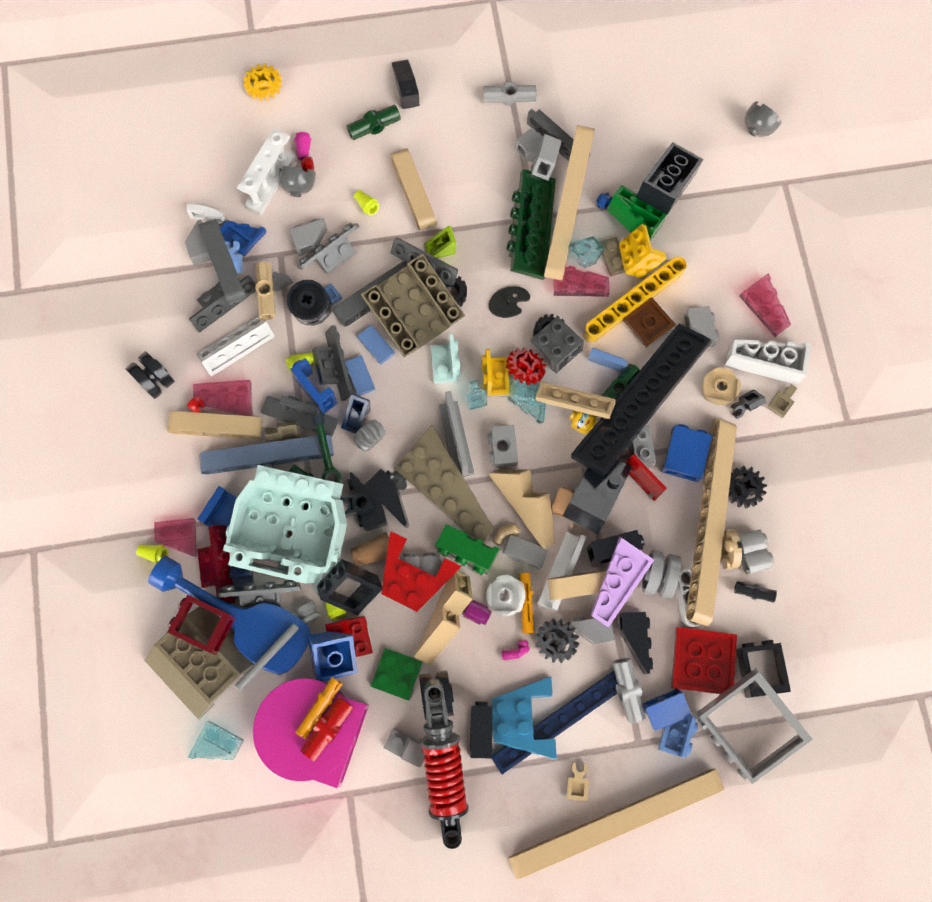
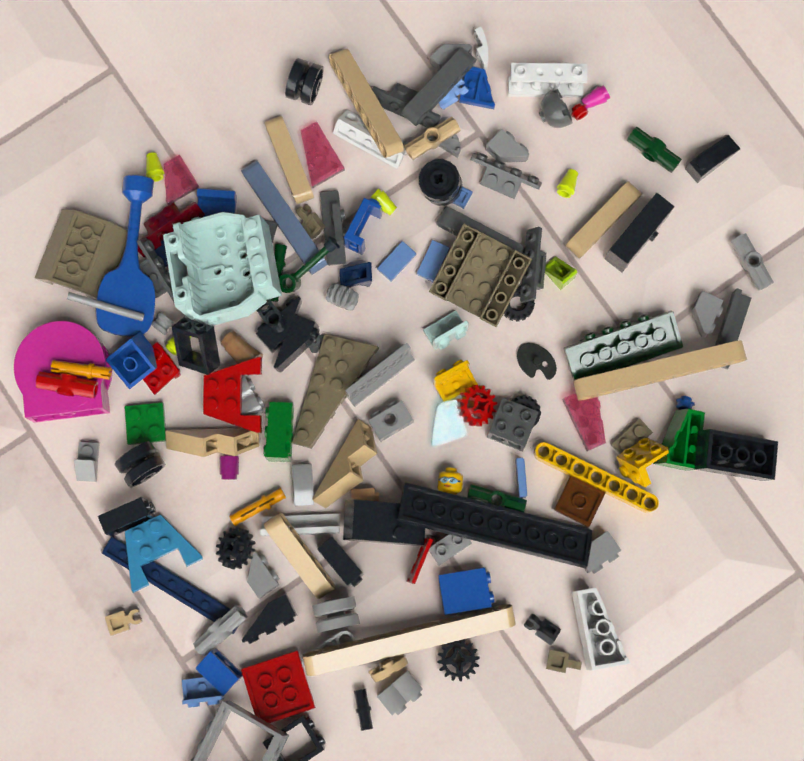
camera: 70 degrees right, 5 degrees up
dark red window [167,594,236,655] -> none
red hinge [187,395,205,412] -> none
clear light blue wing [188,720,244,760] -> none
yellow gear [243,63,282,101] -> none
dark grey bracket [312,325,352,401] -> none
piece [420,679,469,849] -> none
clear light blue plate [466,380,487,411] -> none
white plate [486,575,525,616] -> none
tan arm [493,523,520,546] -> none
dark pink arm [502,640,530,660] -> none
tan beam [508,768,725,879] -> none
light grey slope [530,134,561,180] -> none
tan plate [535,382,615,419] -> none
clear light blue slope [568,236,605,268] -> none
lavender wing [590,537,654,627] -> none
tan plate [702,367,741,405] -> none
clear pink wing [739,273,791,337] -> none
none -> tan beam [329,49,404,158]
none -> black brick [605,192,675,273]

